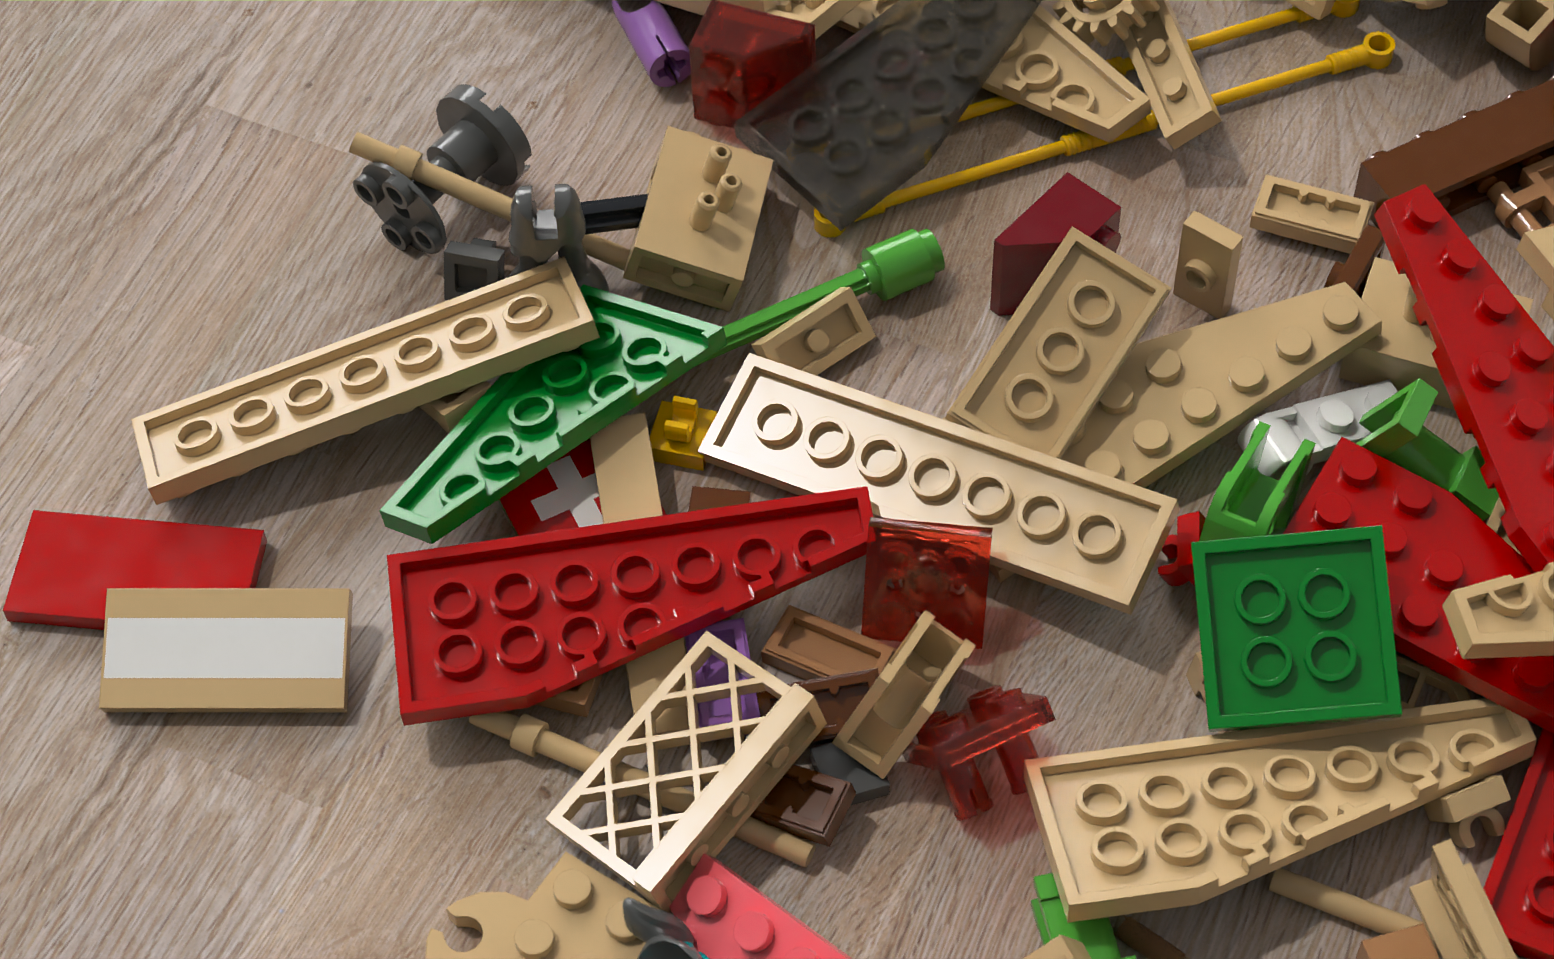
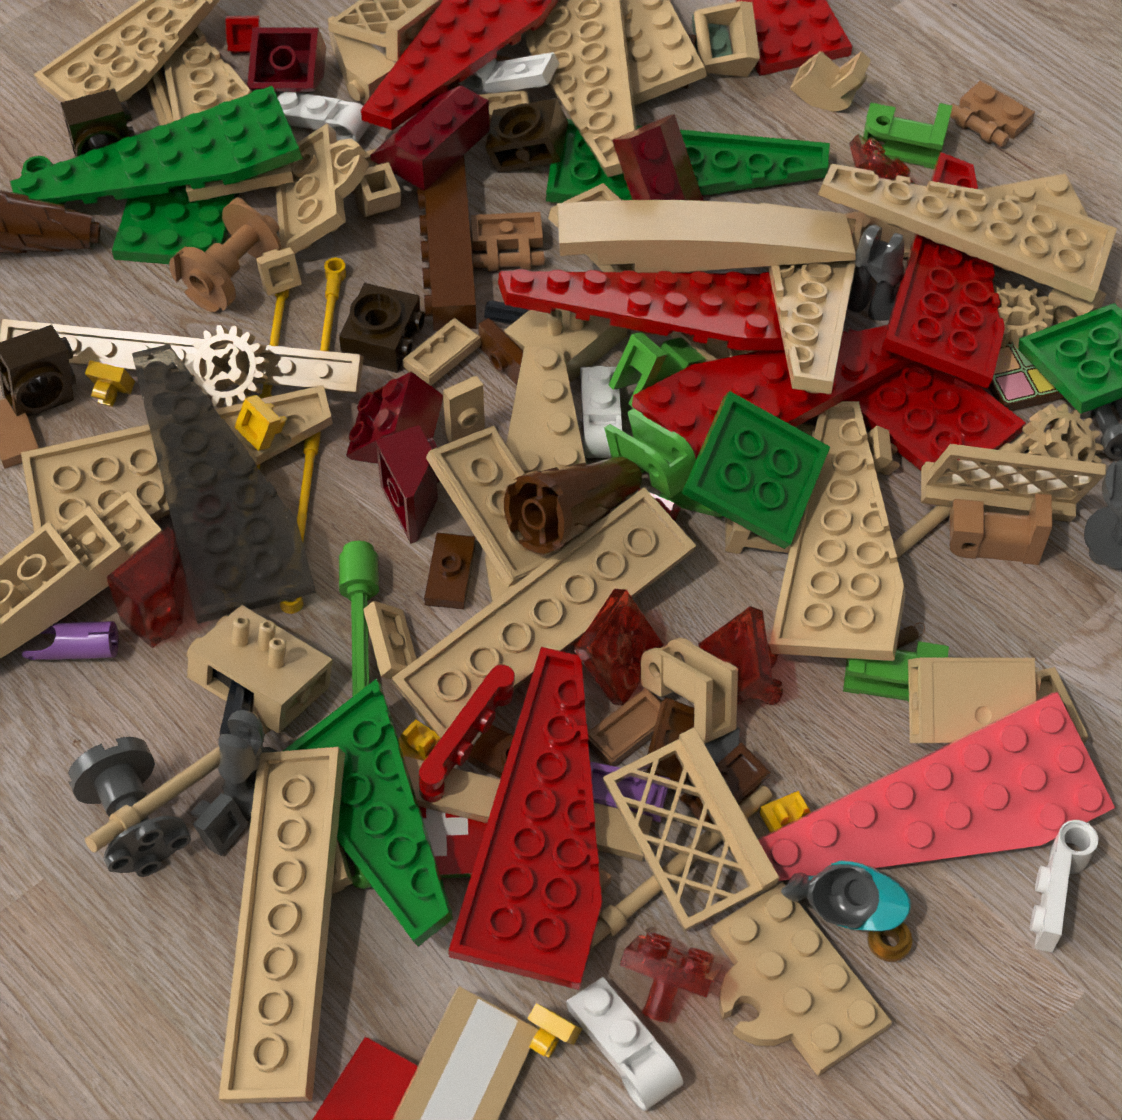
camera: 70 degrees left, 0 degrees up
none -> yellow tile [234,395,287,451]
none -> dark brown brick [339,283,425,373]
none -> dark red slope [346,371,443,464]
none -> red plate [419,665,515,802]
none -> reddish brown plate [424,532,476,609]
none -> reddish brown cone [504,457,642,554]
none -> yellow tile [527,1003,582,1058]
none -> white plate [566,977,683,1111]
none -> clear red plate [619,932,723,1023]
none -> yellow tile [760,791,811,832]

